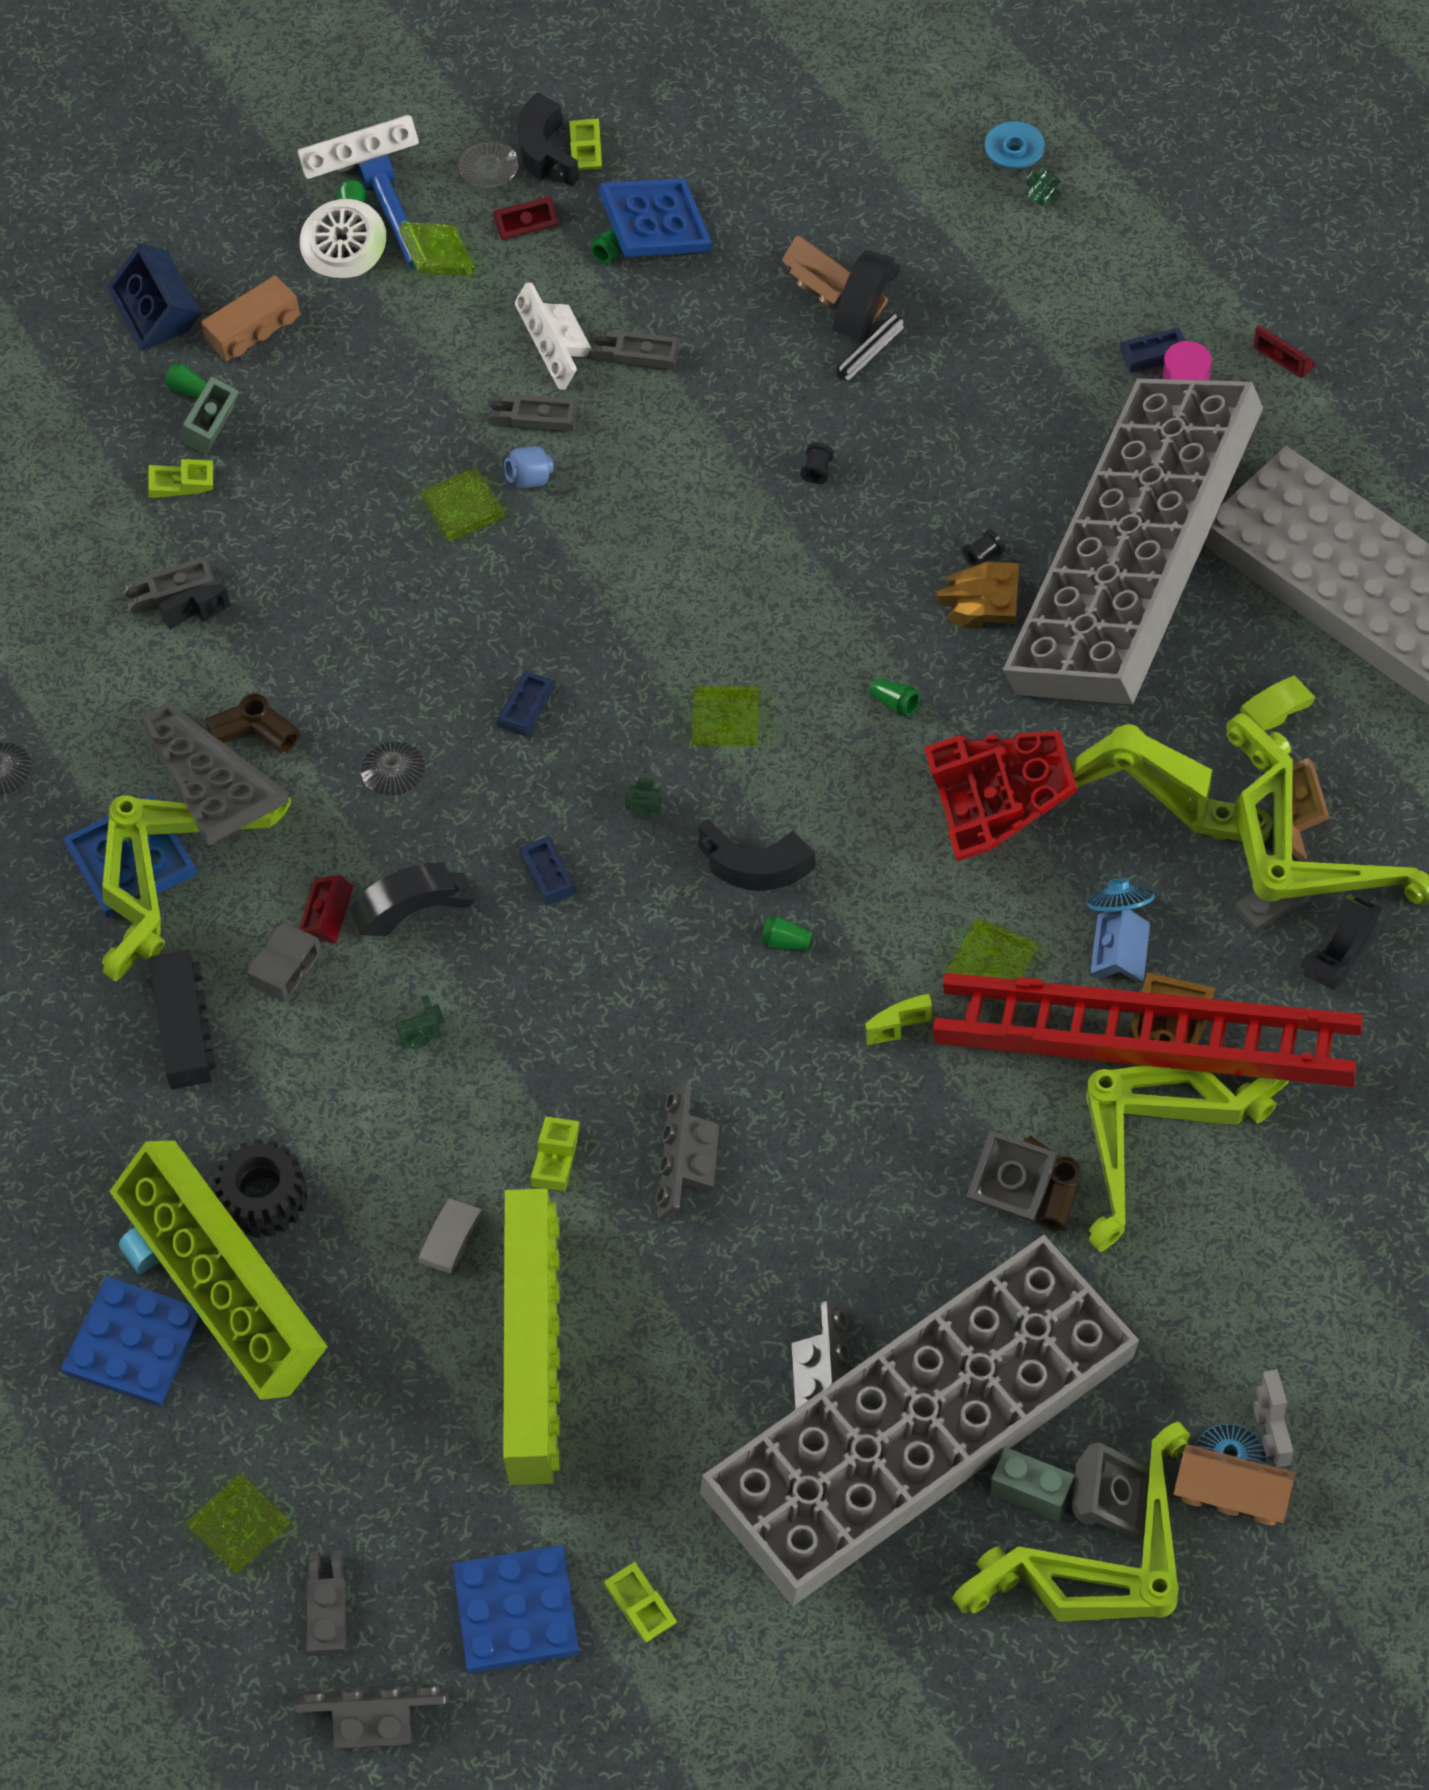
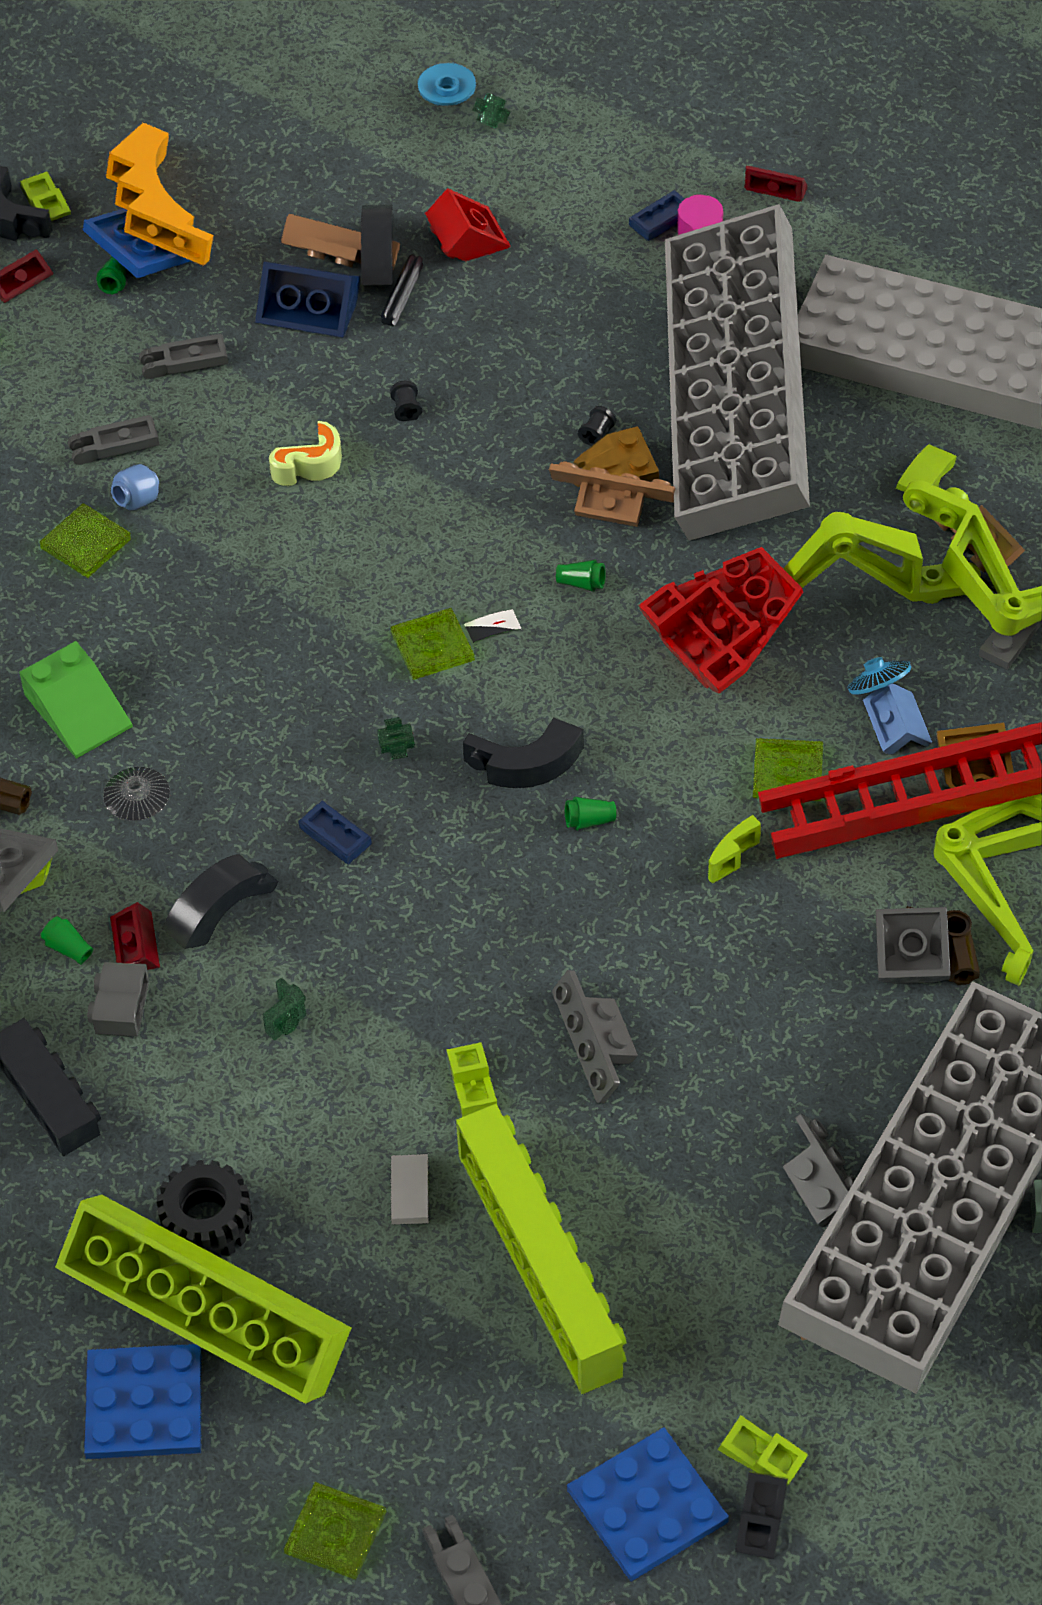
camera: 25 degrees left, 5 degrees down
medium azure brick [119,1227,160,1276] -> none
dark blue plate [496,670,555,737] -> none
white bracket [515,283,591,390] -> none
none -> bright green slope [19,641,133,759]
none -> green cone [41,916,94,965]
none -> light orange arch [106,123,213,266]
none -> dark blue slope [255,262,361,337]
none -> yellowish green animal [269,421,342,486]
none -> red slope [425,188,511,262]
none -> sticker [464,610,521,643]
none -> medium nougat bracket [549,462,675,527]
none -> black slope [735,1471,788,1559]

